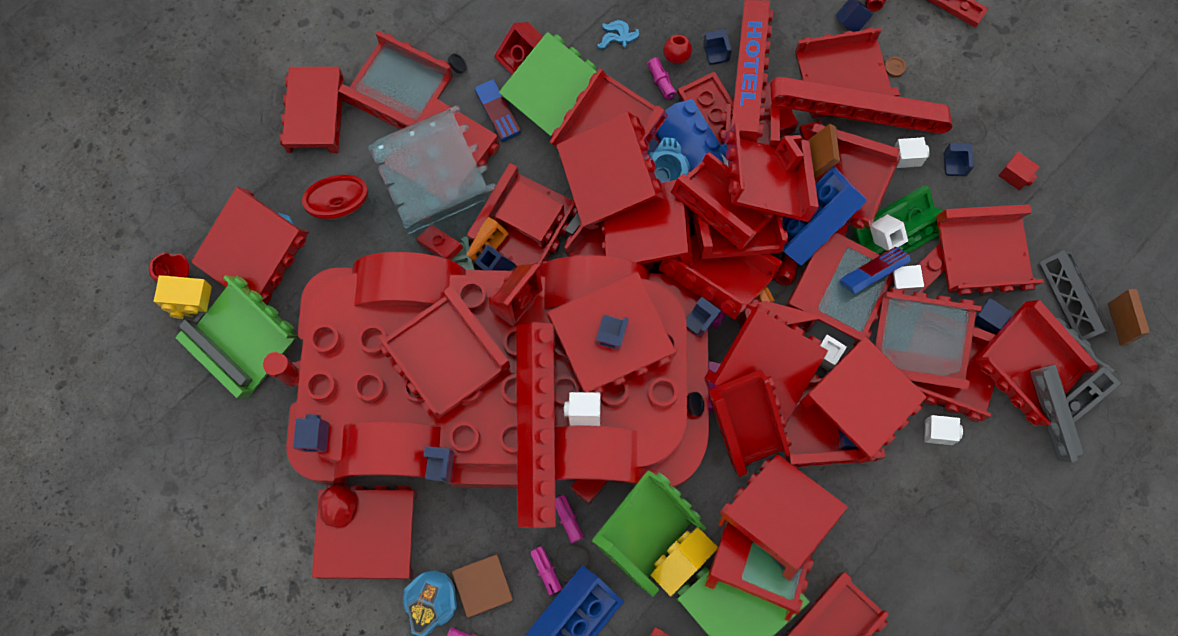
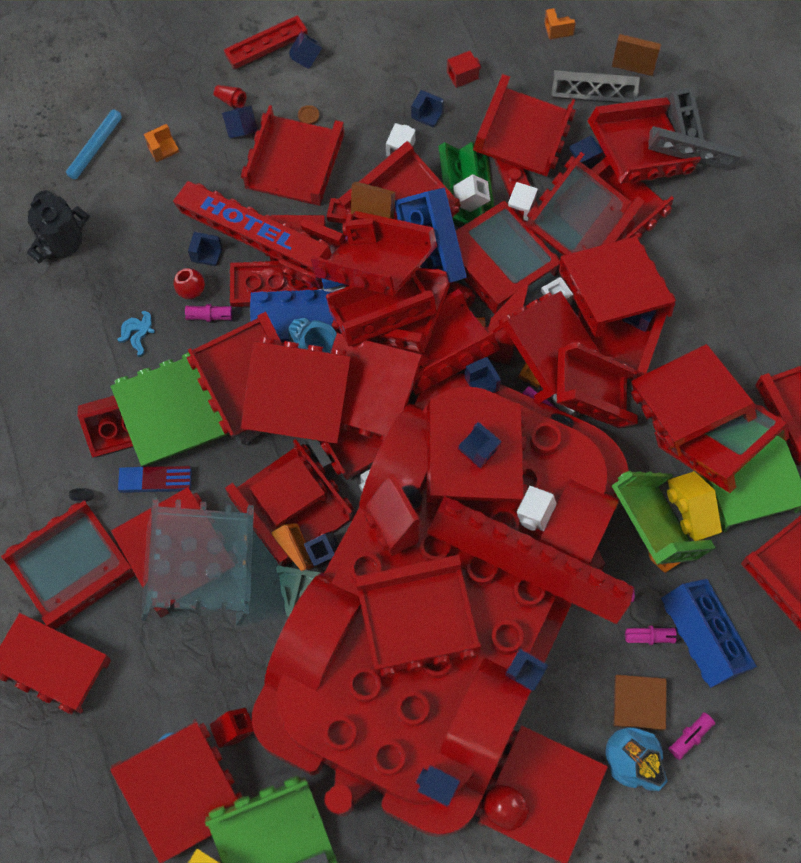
camera: 65 degrees left, 5 degrees down
red dish [302,175,368,219] -> none
red plate [416,225,463,260] -> none
red beam [770,77,953,134] -> none
blue tile [840,246,911,294] -> none
white brick [924,415,963,445] -> none
none -> red brick [209,707,254,748]
none -> dark blue panel [289,31,322,69]
none -> black piece [402,485,423,510]
none -> orange panel [544,8,576,40]

